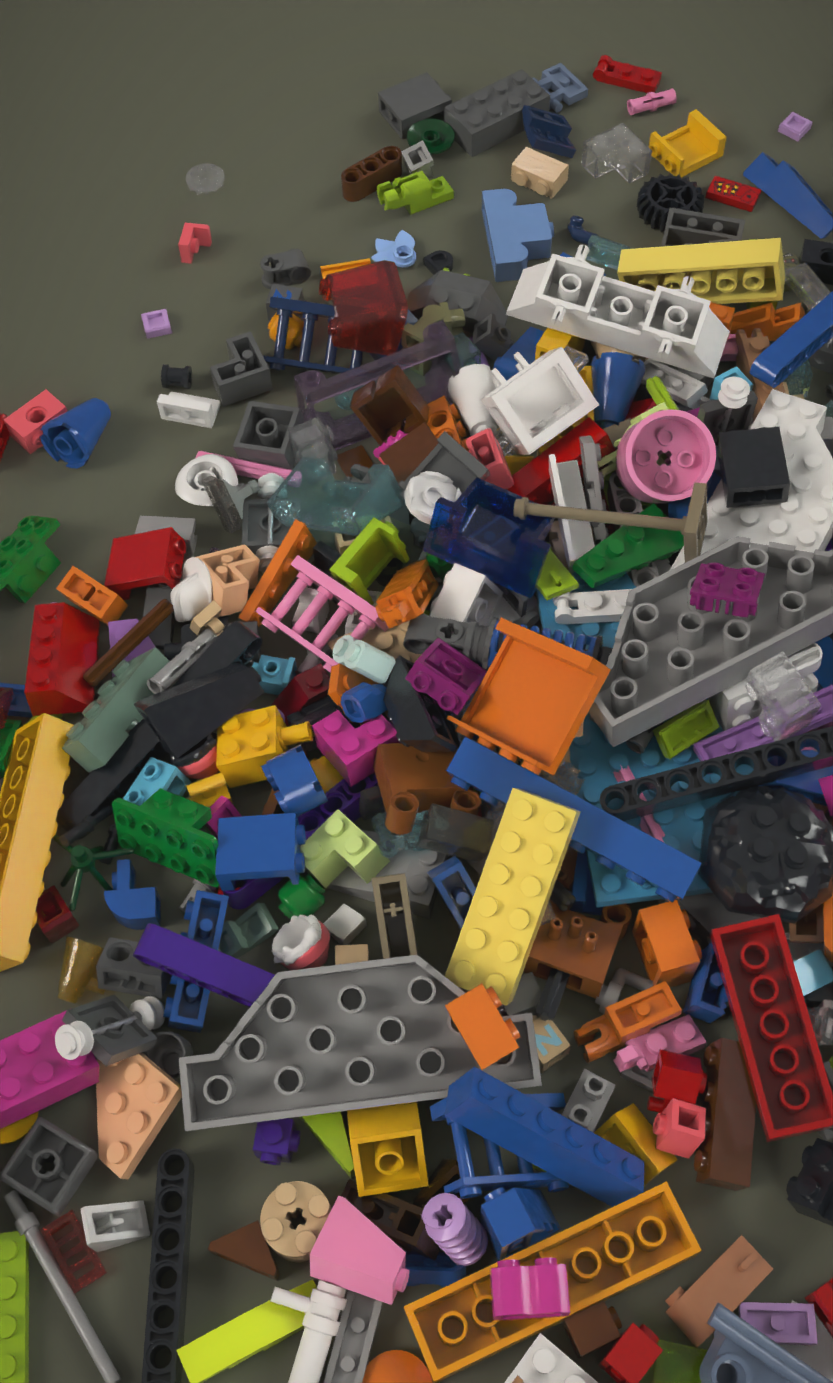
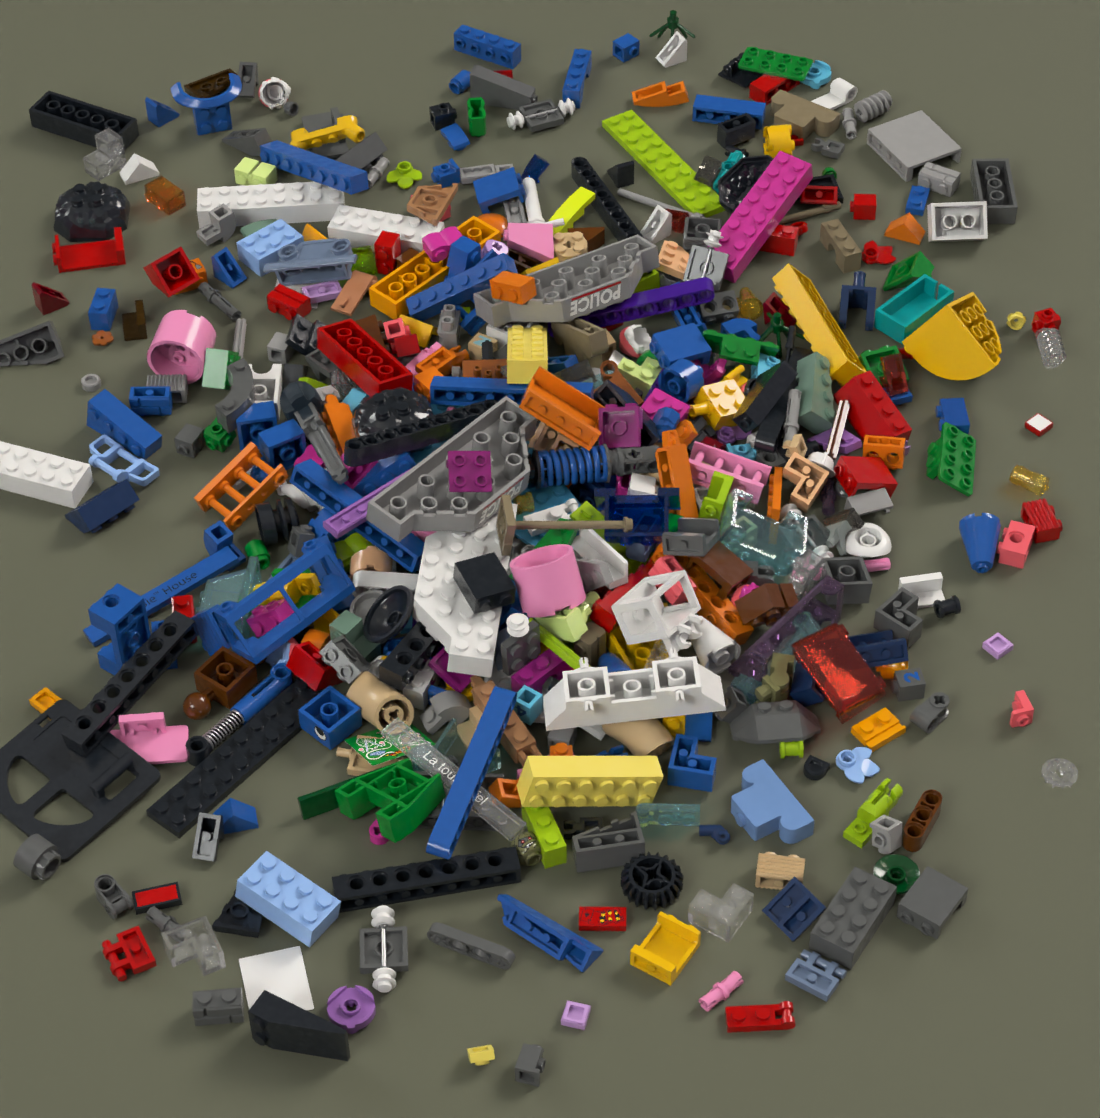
camera: 155 degrees right, 15 degrees down
light aqua brick [333,635,396,684] -> none
white tile [404,471,463,526] -> none
clear brick [745,651,821,741] -> none

